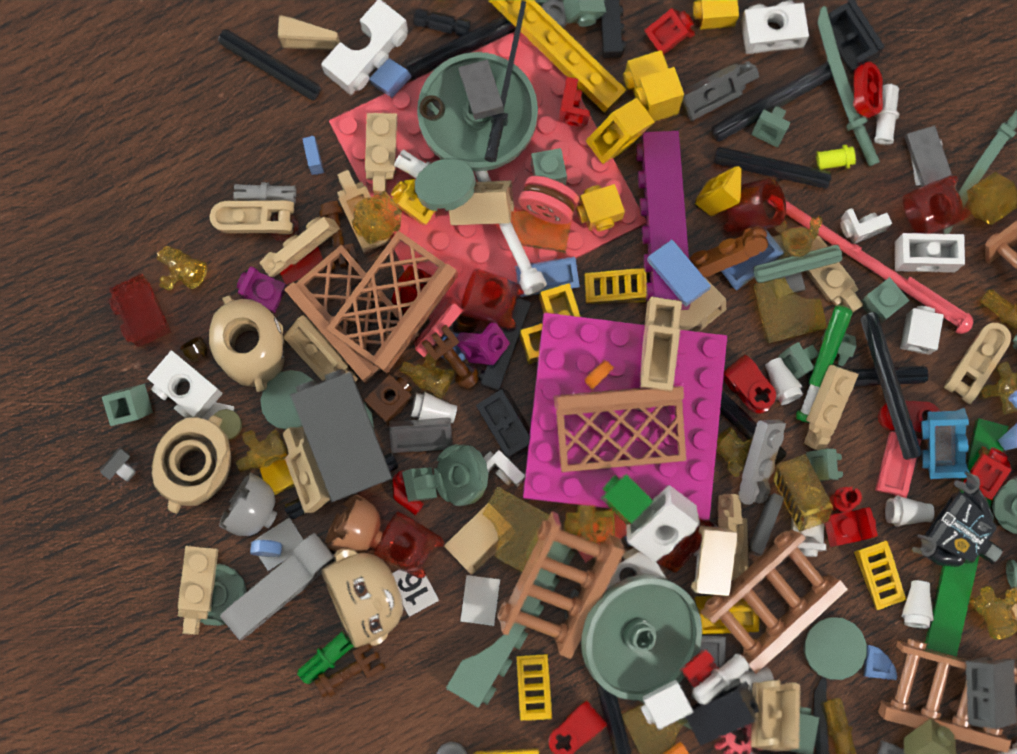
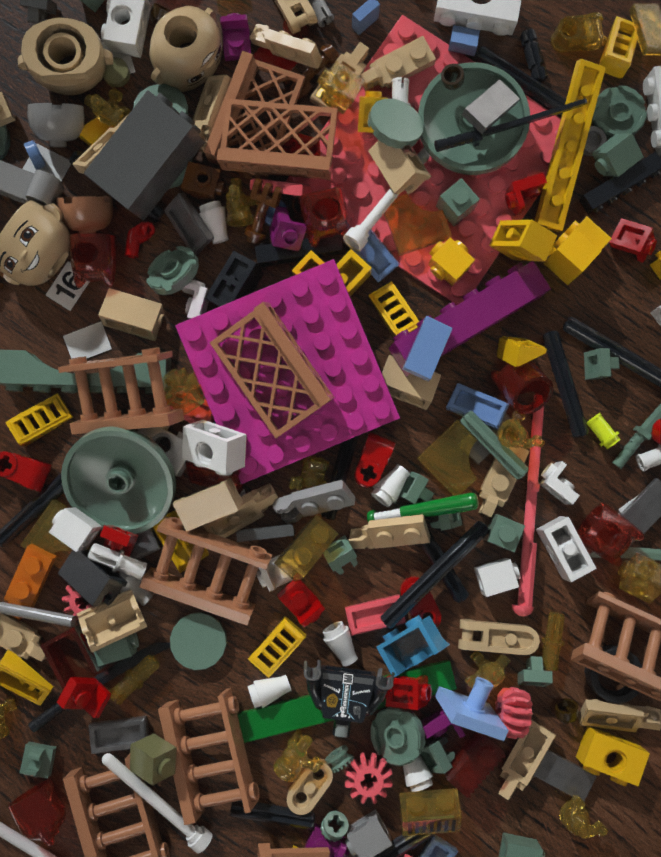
camera: 60 degrees right, 5 degrees up
sand green tile [402,467,443,502] -> none
clear yellow tile [482,487,550,572] -> none
coral head [518,176,579,224] -> none
orange tile [584,360,614,389] -> none
green brick [600,474,653,525] -> none
tan slope [640,297,682,392] -> none
dark grey hinge [682,61,759,121] -> none
dark orange hinge [689,225,768,278] -> none
red pin [829,487,862,512] -> none
medium blue tile [863,645,897,680] -> none
dark grey hinge [966,657,1017,729] -> none

